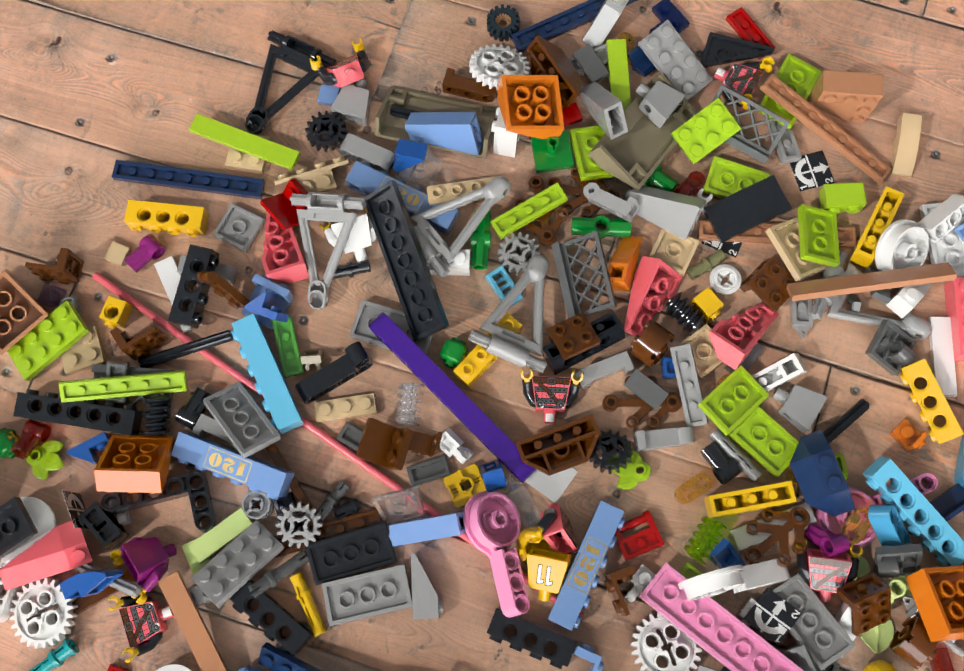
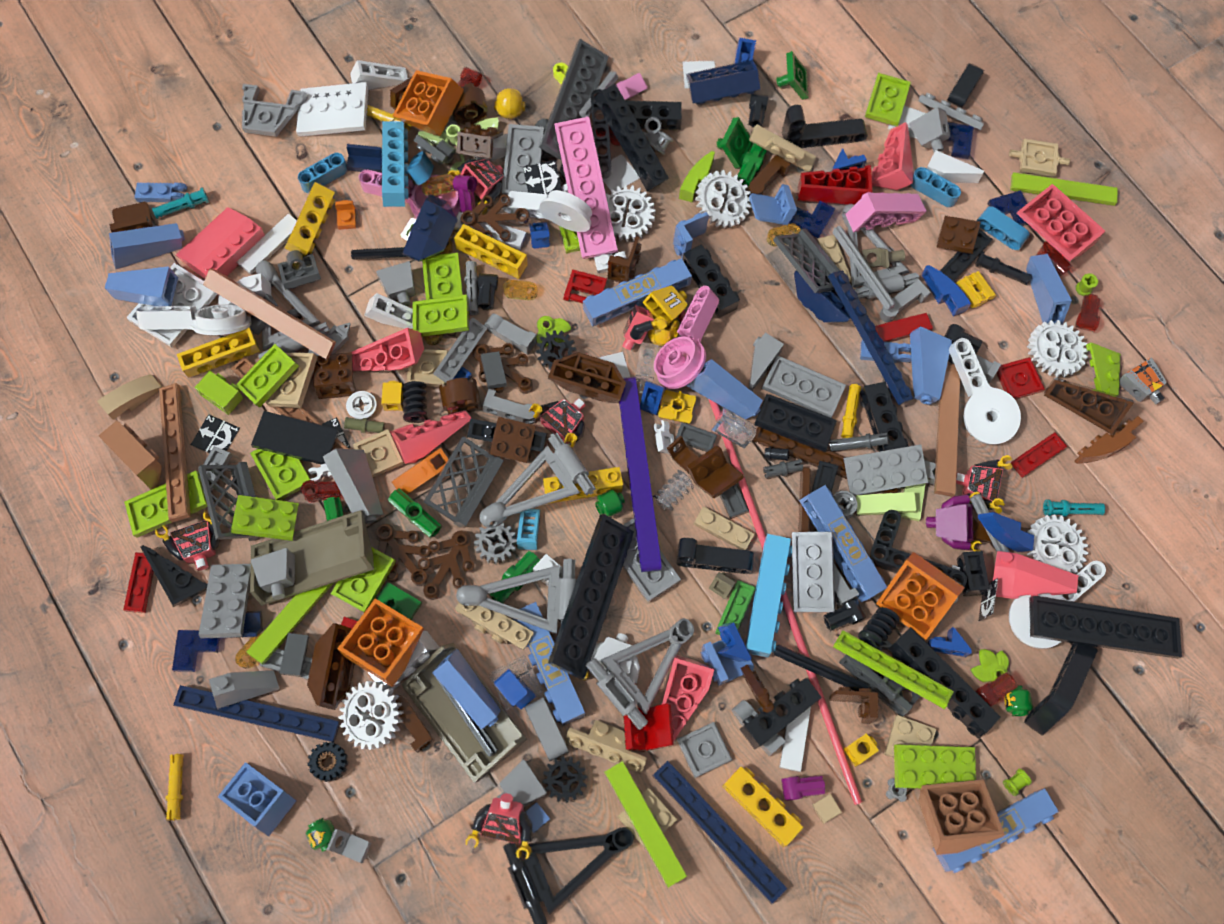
camera: 150 degrees left, 5 degrees down
reddish brown bracket [25,248,84,285] -> none
slope [38,285,67,308] -> none
light grey gear [276,501,323,548] -> none
black pin [333,260,371,280] -> none
lime plate [490,182,568,240] -> none
light grey slope [580,81,628,140] -> none
light grey leg [583,182,640,222] -> none
clear neon green piece [684,516,727,565] -> none

